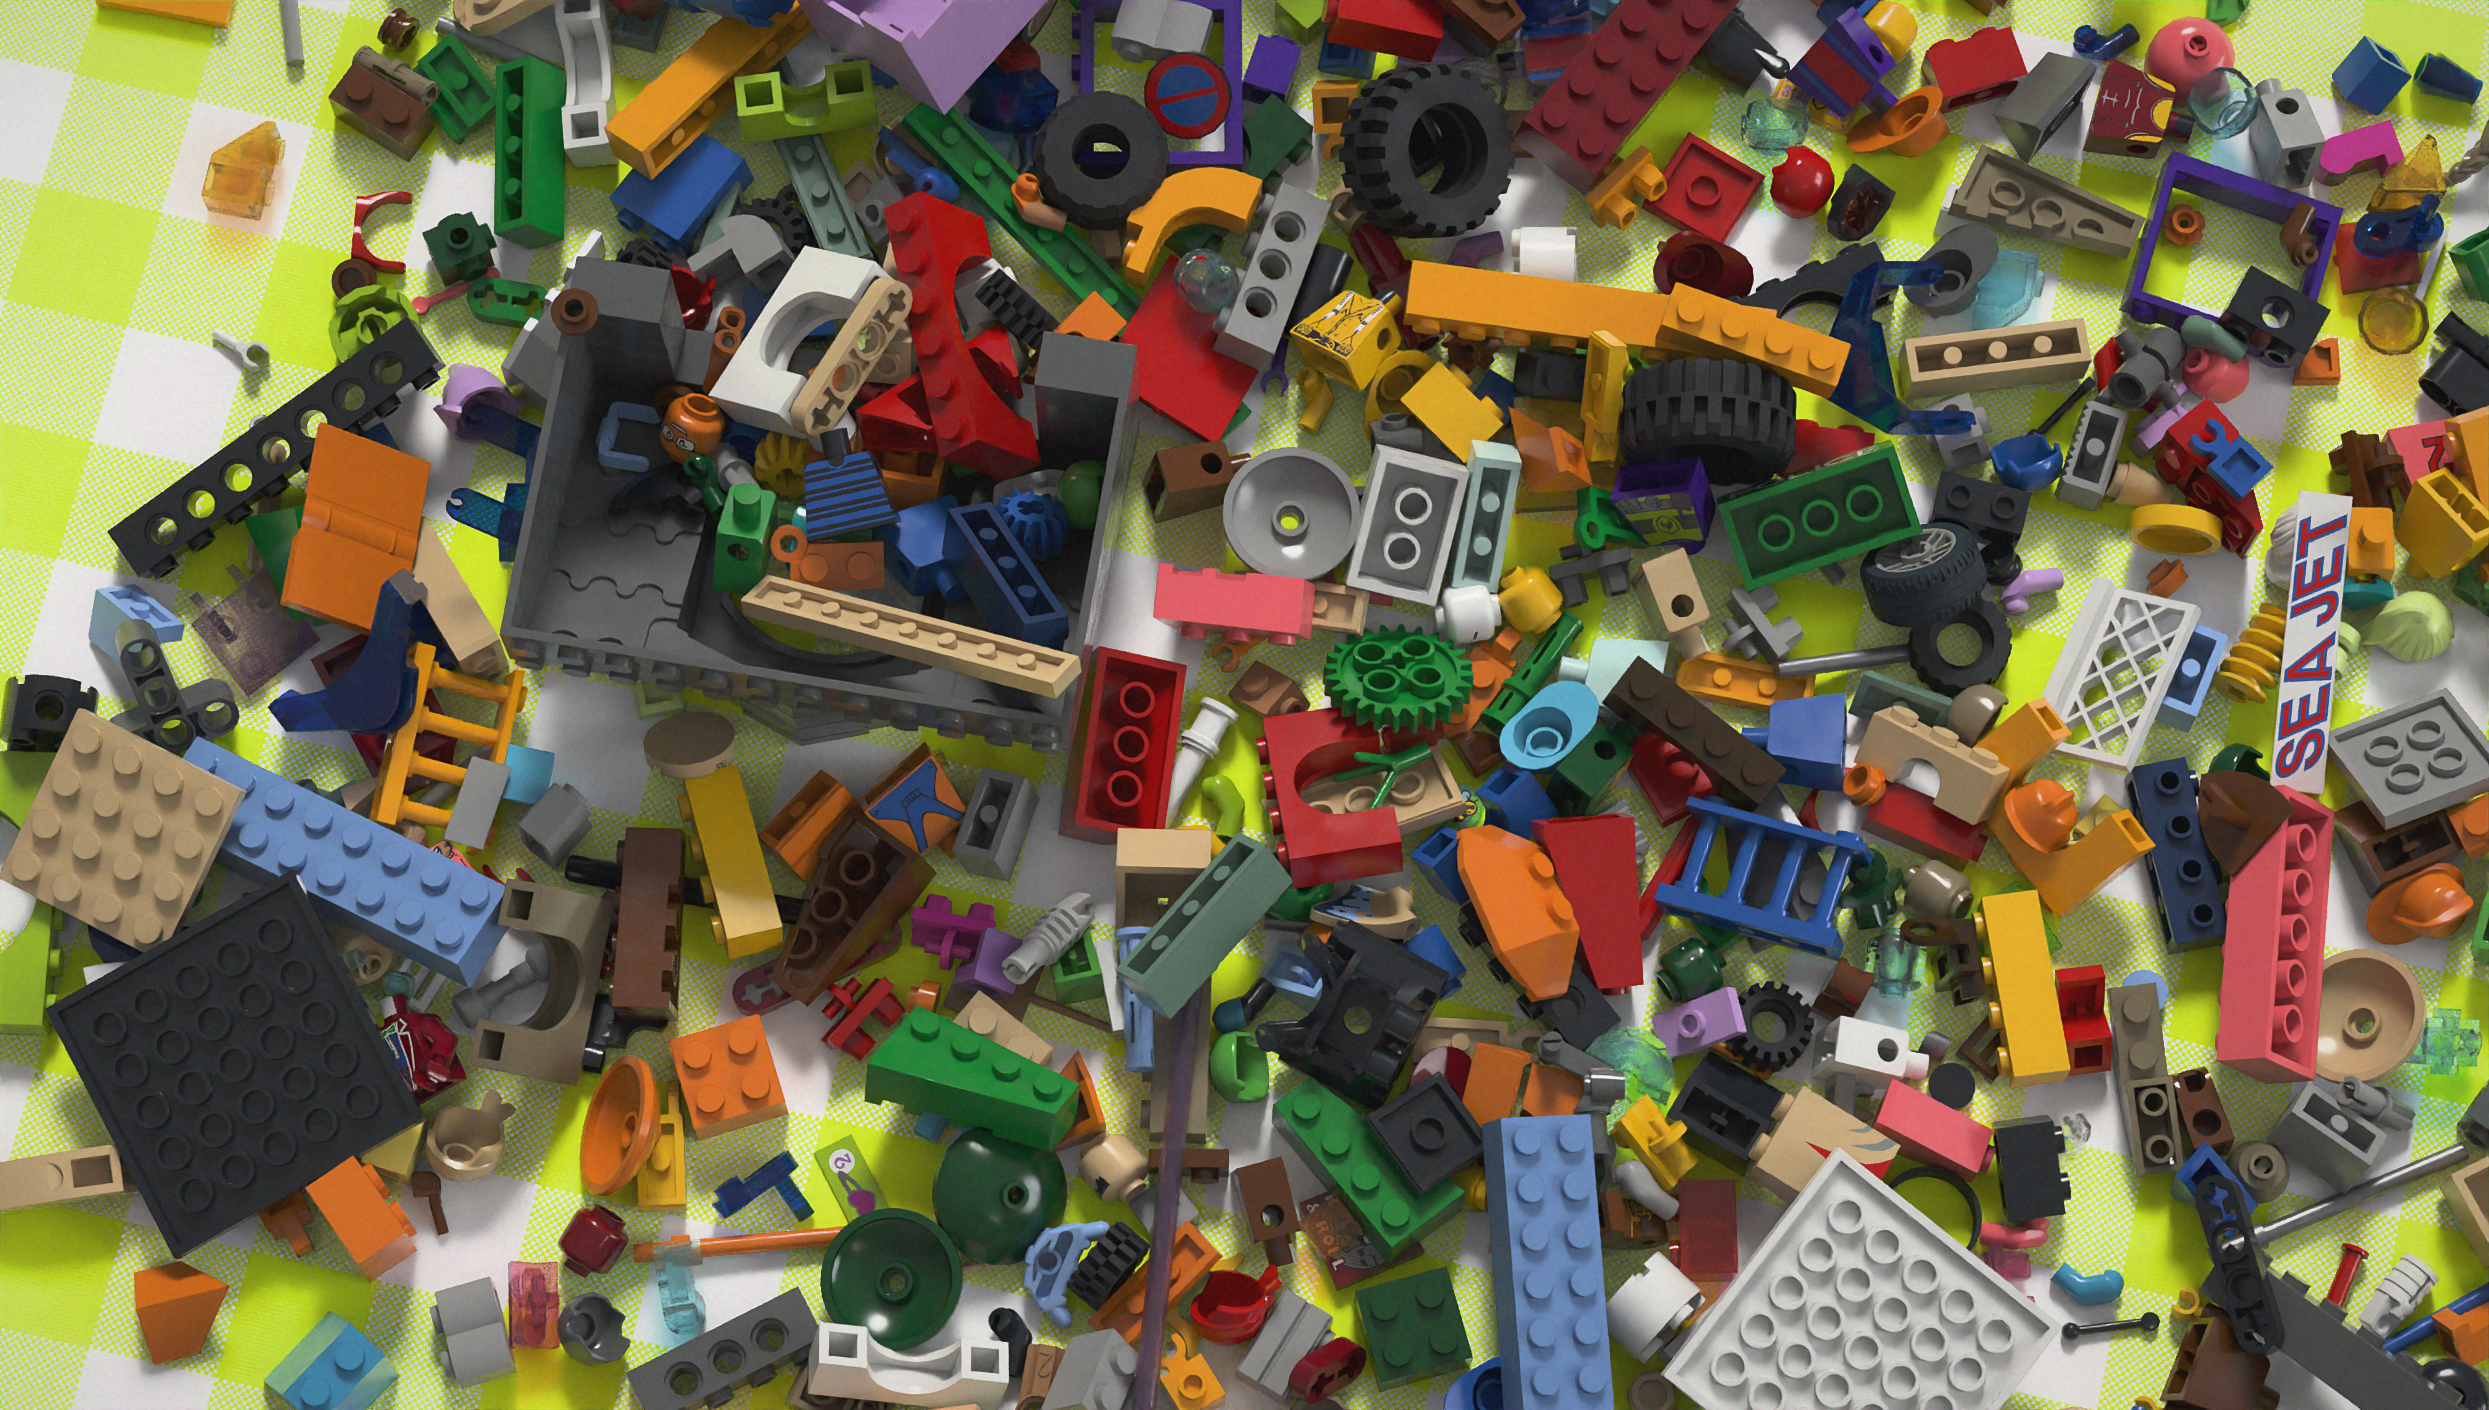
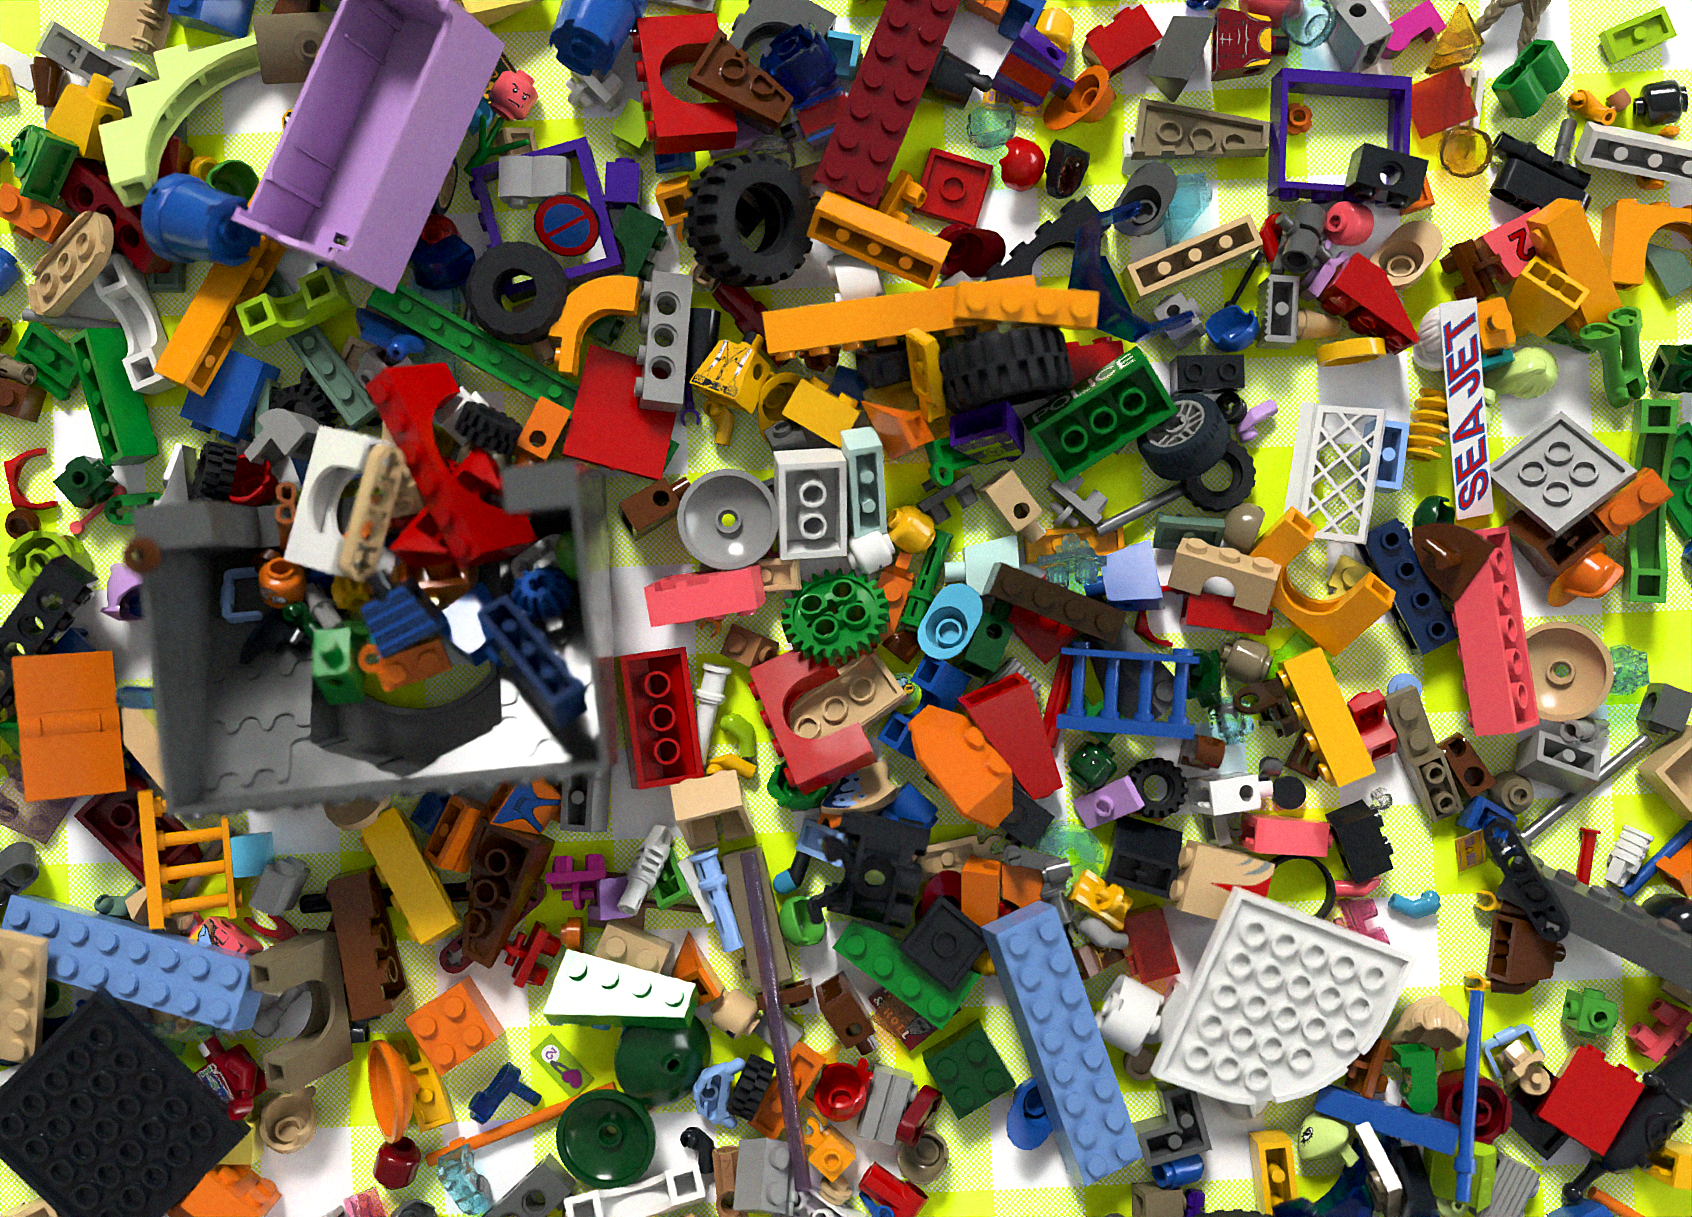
camera: 10 degrees left, 15 degrees up
clear blue piece [267,569,428,735] -> none
reddish brown hand [412,1171,449,1236] -> none
light grey sticker [443,756,511,850] -> none
tan plate [740,574,1082,699] -> none
arm [1011,173,1067,233] -> none
sand green brick [1115,832,1293,1019] -> none
clear light blue head [1173,248,1239,314] -> none
green plant [1333,741,1431,810] -> none
medium lavender arm [1447,230,1504,269] -> none
orange plate [1842,763,1886,807] -> none
orange piece [2004,778,2079,853] -> none
black hinge [2061,1312,2160,1341] -> none
orange plate [2145,559,2189,598] -> none
sand green arm [2180,315,2248,364] -> none
blue plate [2188,419,2274,503] -> none
reddish brown arm [2279,201,2319,268] -> none
clear blue piece [2353,194,2444,259] -> none
none -> blue plate [409,788,460,835]
none -> light orange brick [806,189,952,289]
none -> clear light blue hips [1037,533,1107,588]
none -> tan piece [1370,220,1443,290]
none -> yellow sticker [1454,829,1486,873]

